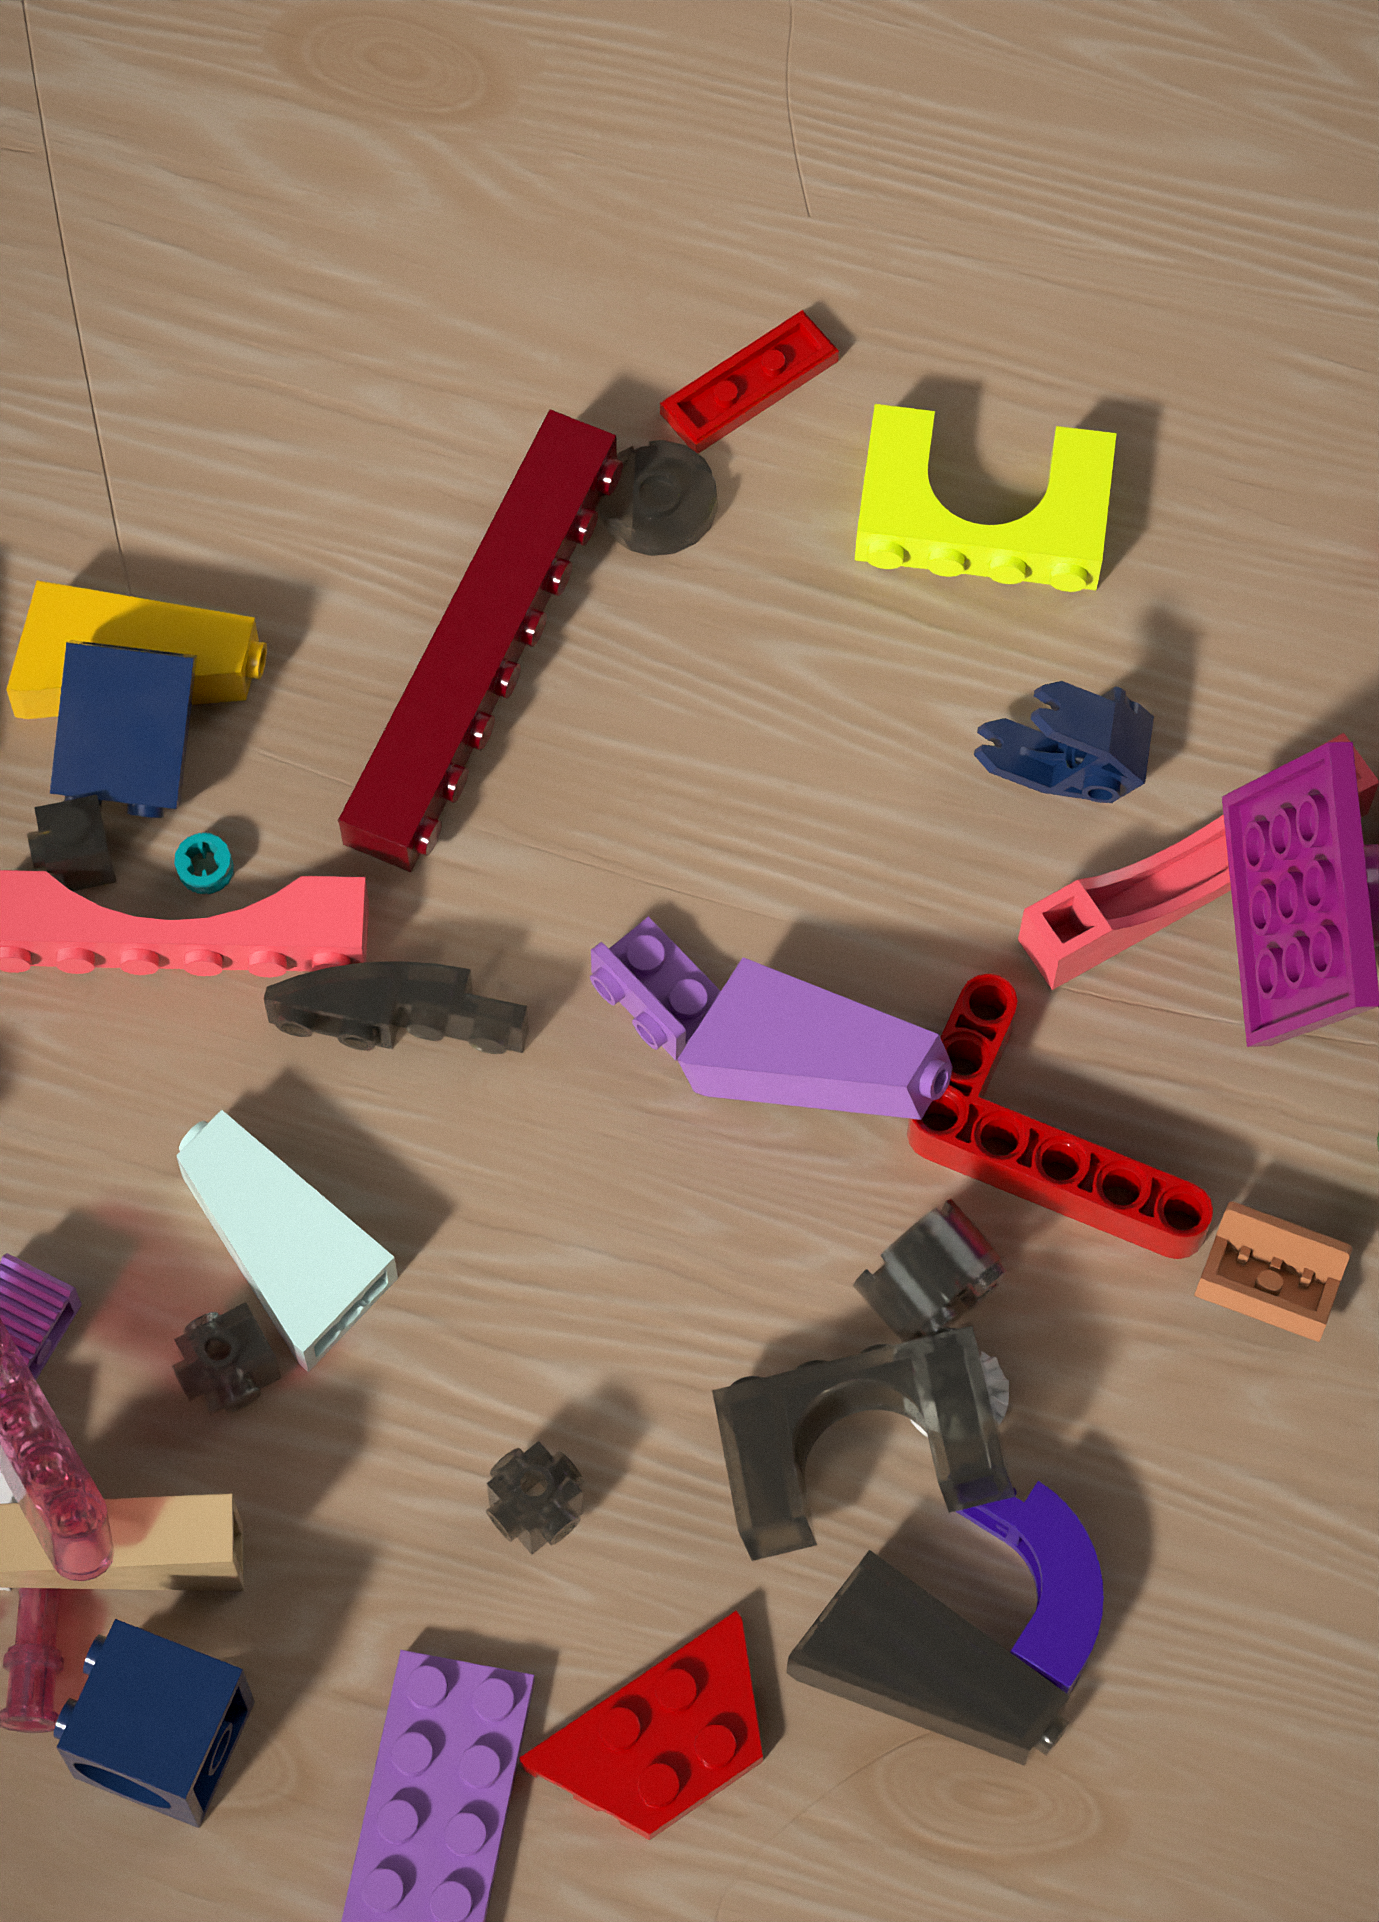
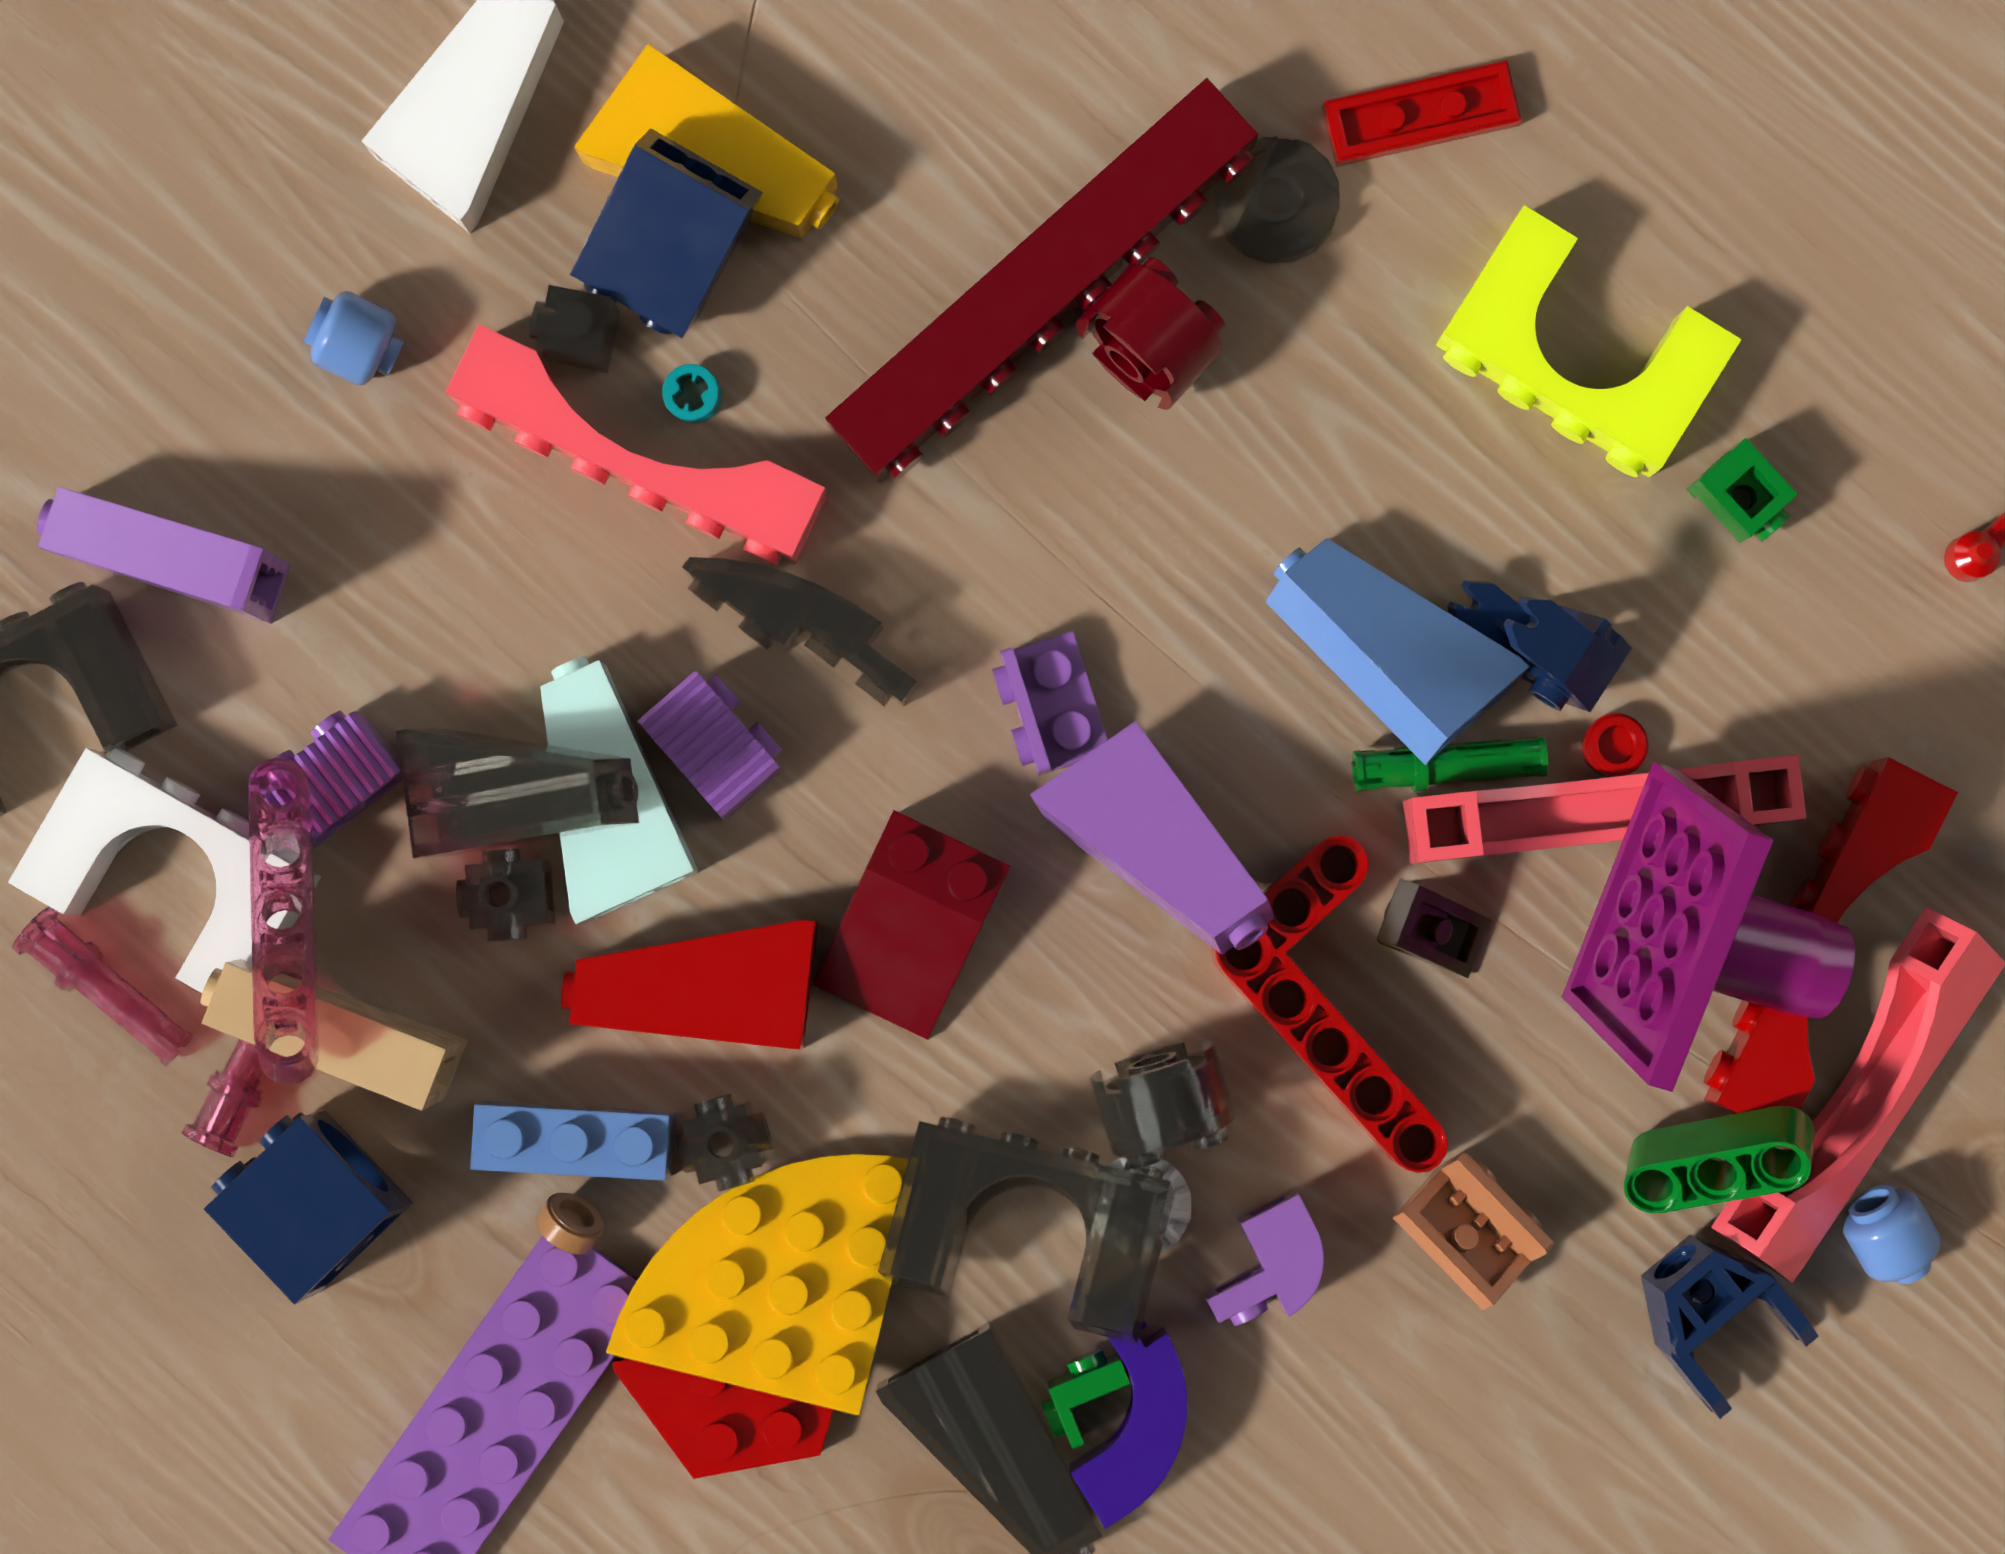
camera: 25 degrees right, 20 degrees up
none -> clear smoke slope [396,729,639,858]
none -> medium blue arch [470,1101,677,1181]
none -> medium nougat tile [536,1193,604,1255]
none -> red slope [561,920,819,1050]
none -> yellow plate [606,1154,922,1416]
none -> medium lavender brick [638,670,783,820]
none -> dark red slope [813,810,1010,1040]
none -> green bracket [1041,1348,1130,1449]
none -> dark red brick [1076,257,1225,410]
none -> medium lavender brick [1203,1190,1324,1326]
none -> medium blue slope [1265,538,1529,765]
none -> green pin [1351,735,1548,792]
none -> dark brown slope [1377,879,1491,978]
none -> red tile [1581,713,1649,777]
none -> green brick [1686,438,1798,543]

